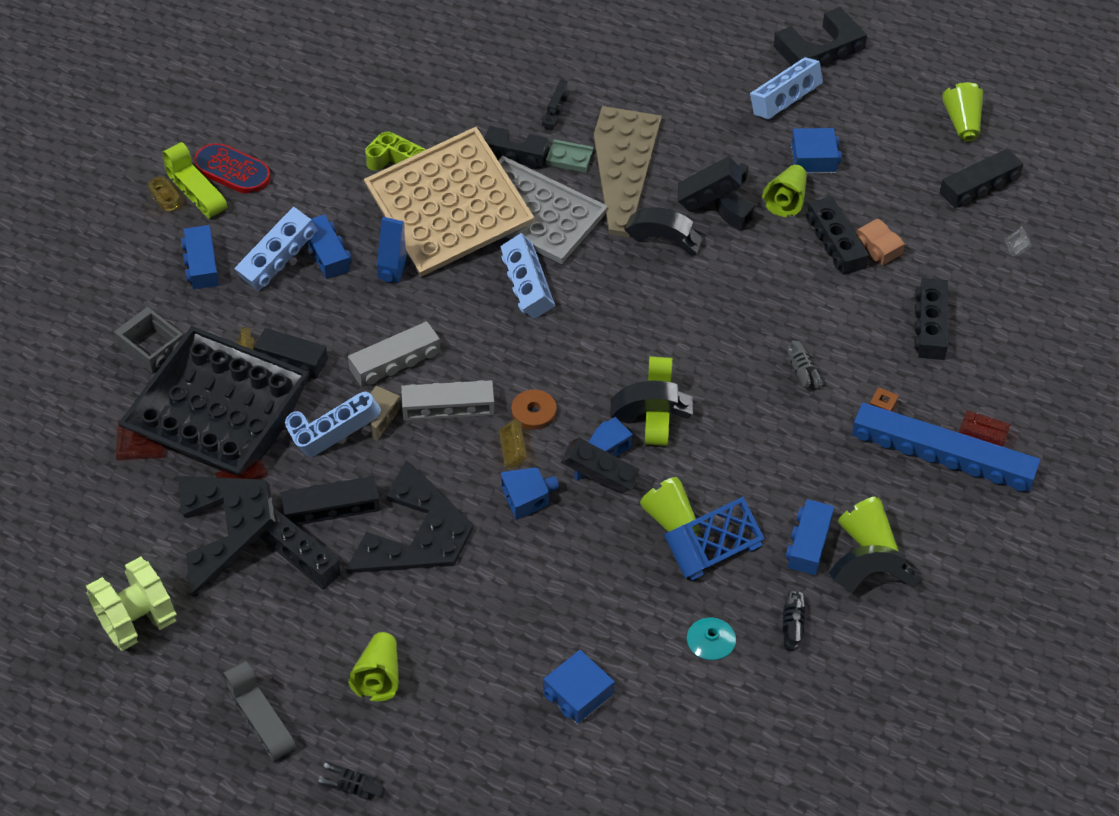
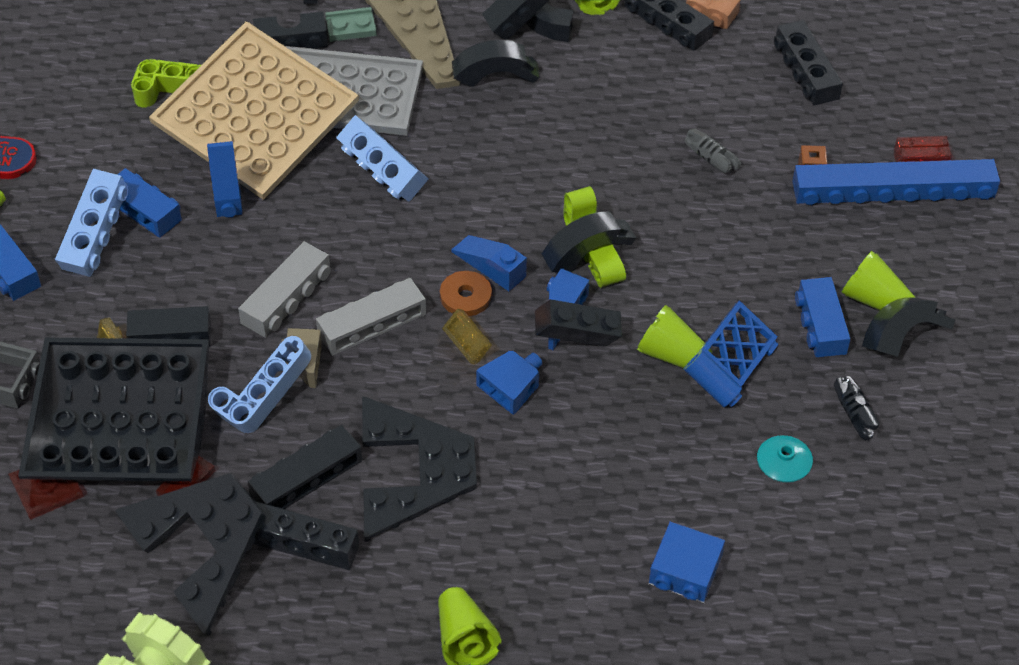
camera: 25 degrees left, 0 degrees up
none -> blue slope [451,235,527,291]

